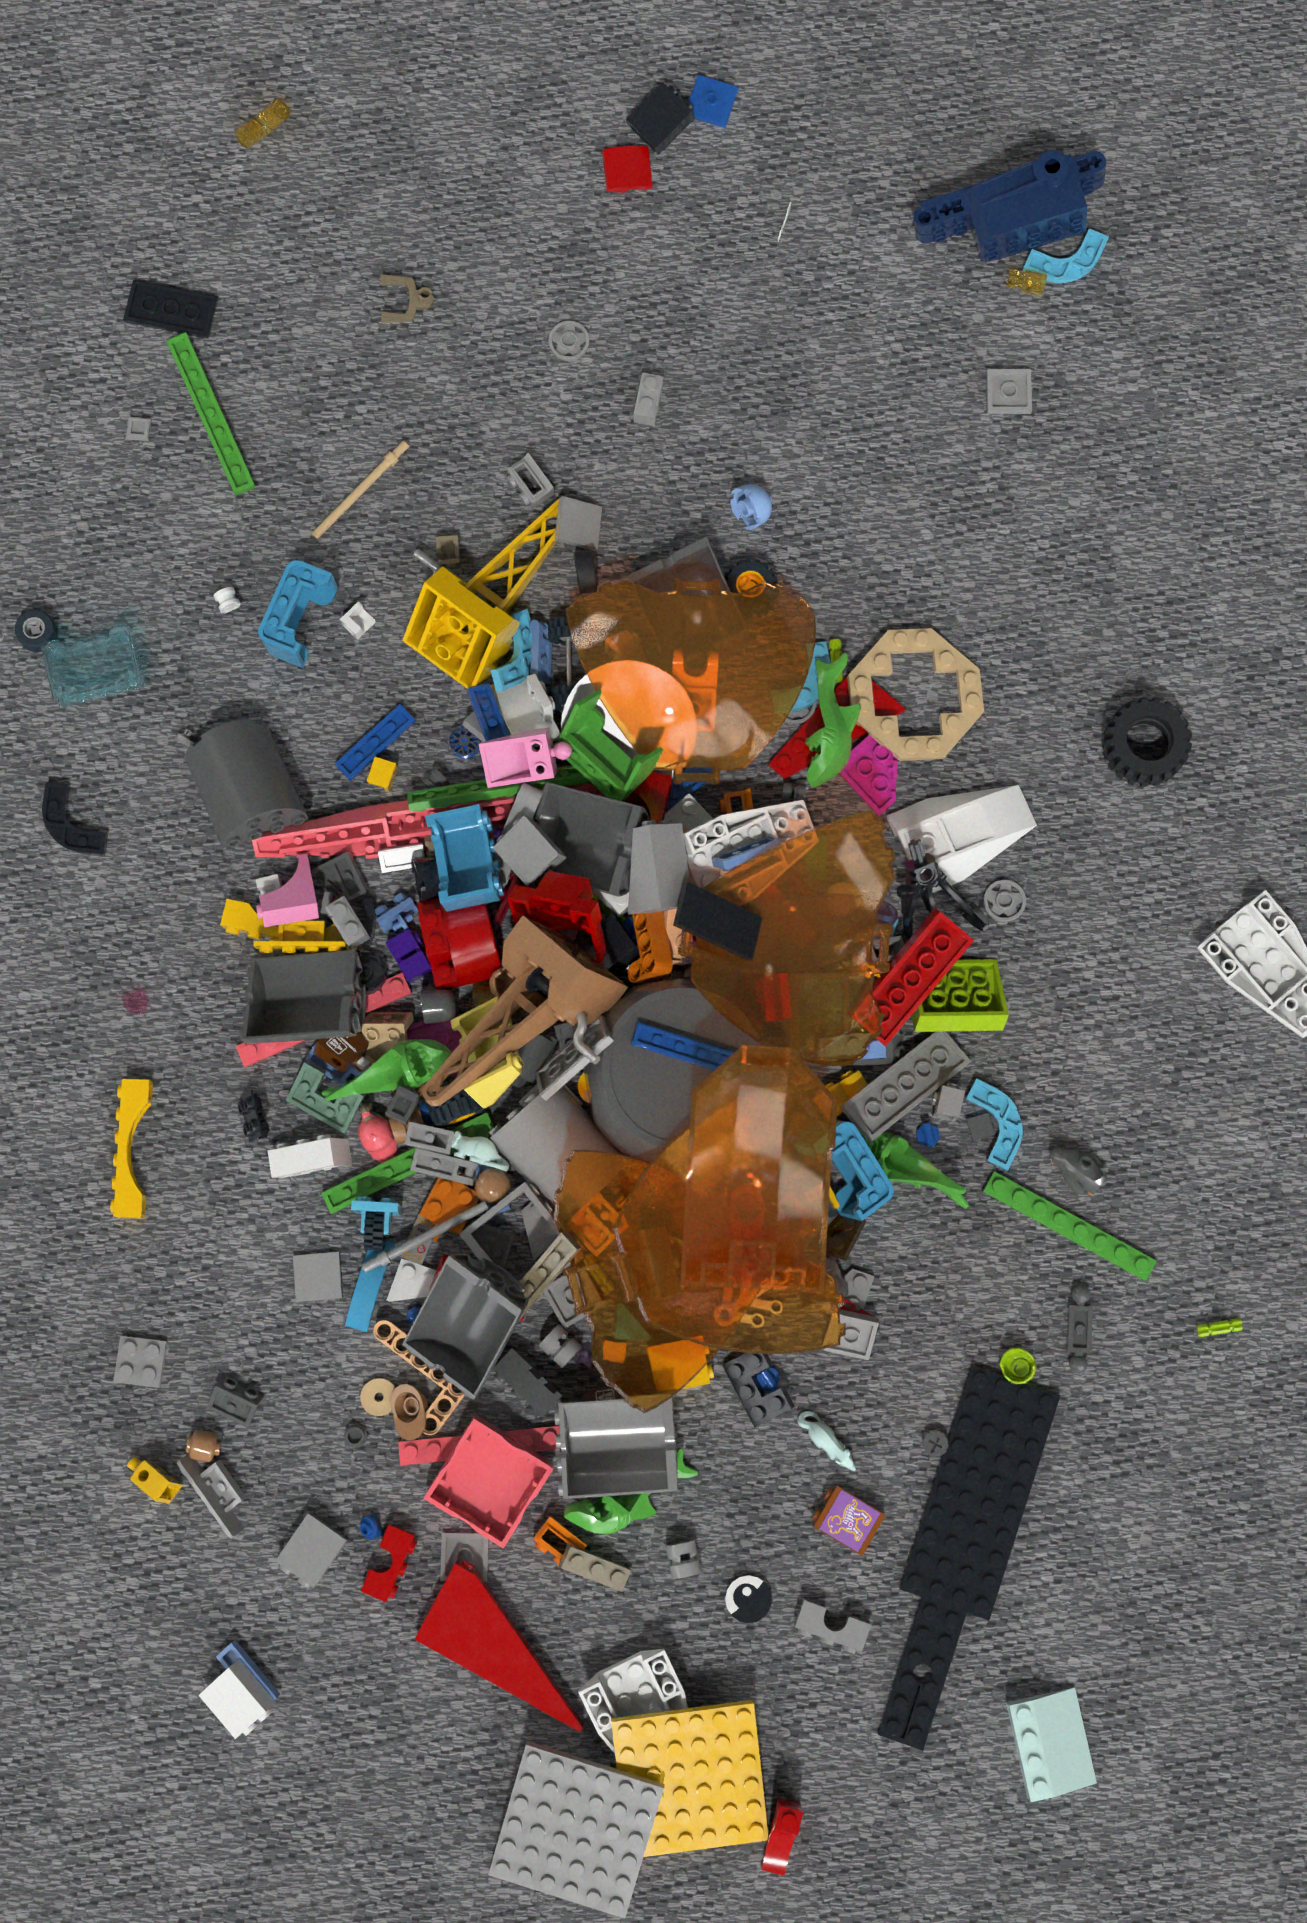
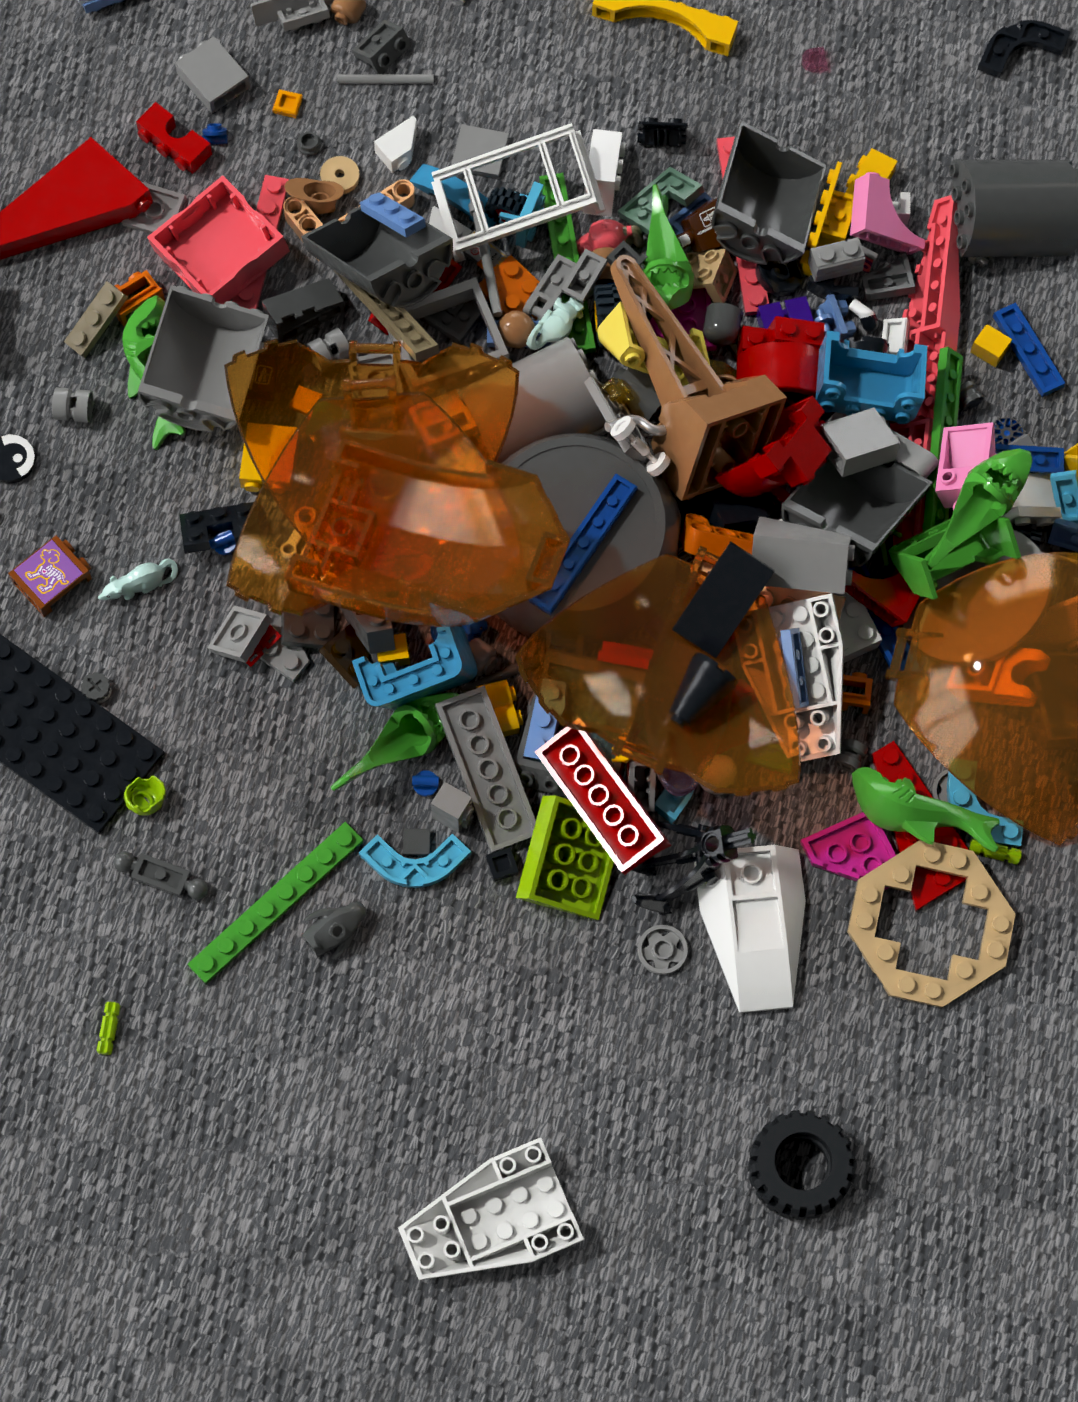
camera: 105 degrees right, 10 degrees down
none -> light orange tile [272,89,303,118]
none -> light grey bar [337,74,434,84]
none -> medium blue plate [360,192,426,237]
none -> white slope [374,116,417,173]
none -> white piece [431,123,606,263]
none -> black plate [485,847,519,882]
none -> clear yellow plate [601,378,634,405]
none -> white wheel [610,416,670,477]
none -> black cone [669,652,738,728]
none -> arm [849,299,879,332]
none -> bright green piece [924,448,1033,570]

